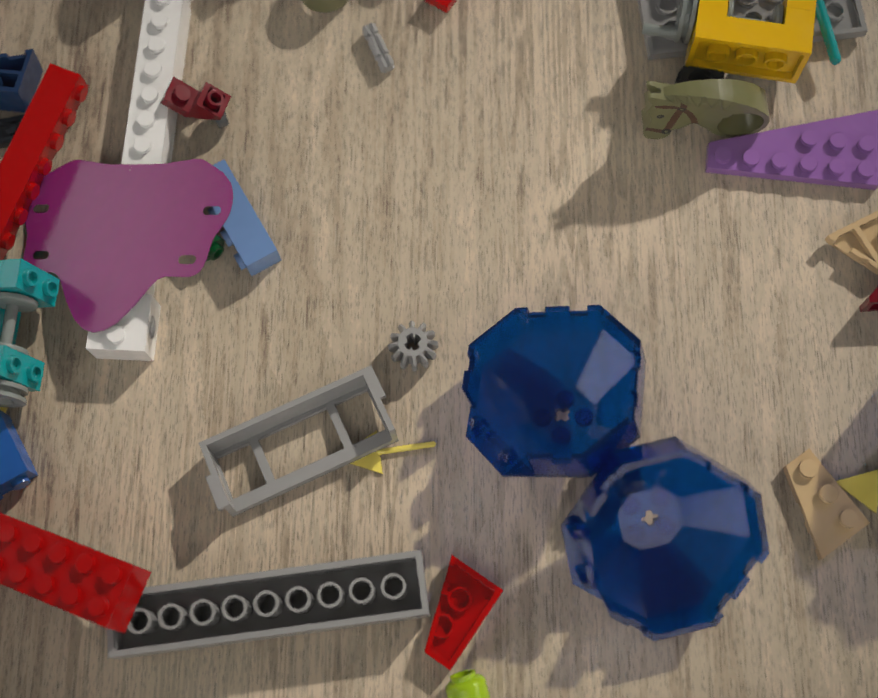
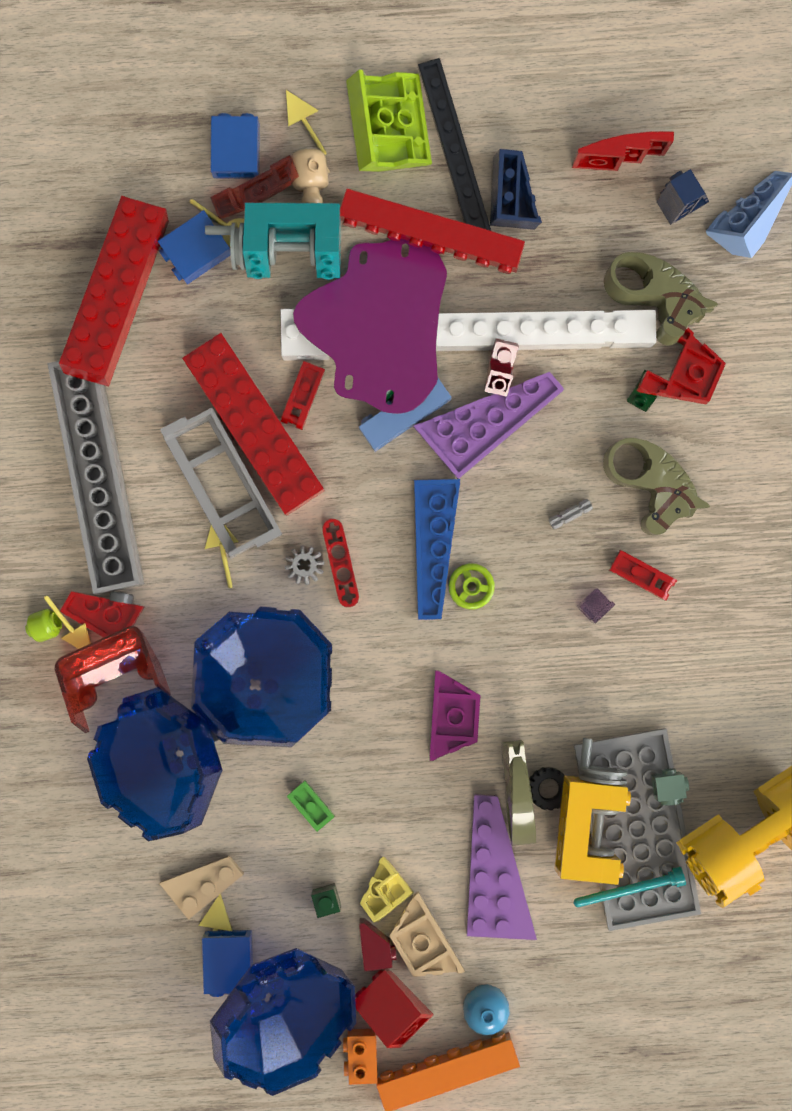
camera: 80 degrees right, 15 degrees up
none -> light yellow piece [44,596,95,658]
none -> clear red windscreen [54,626,171,733]
none -> dark grey tile [109,591,134,604]
none -> red brick [182,333,325,516]
none -> red plate [281,361,326,430]
none -> bright green plate [287,780,335,832]
none -> dark green brick [311,883,341,918]
none -> red beam [322,519,359,607]
none -> light yellow slope [360,857,414,923]
none -> medium lavender wing [413,372,564,479]
none -> blue wing [414,479,460,620]
none -> magenta wing [429,670,481,761]
none -> lime piece [448,563,495,610]
none -> clear purple panel [576,588,616,624]

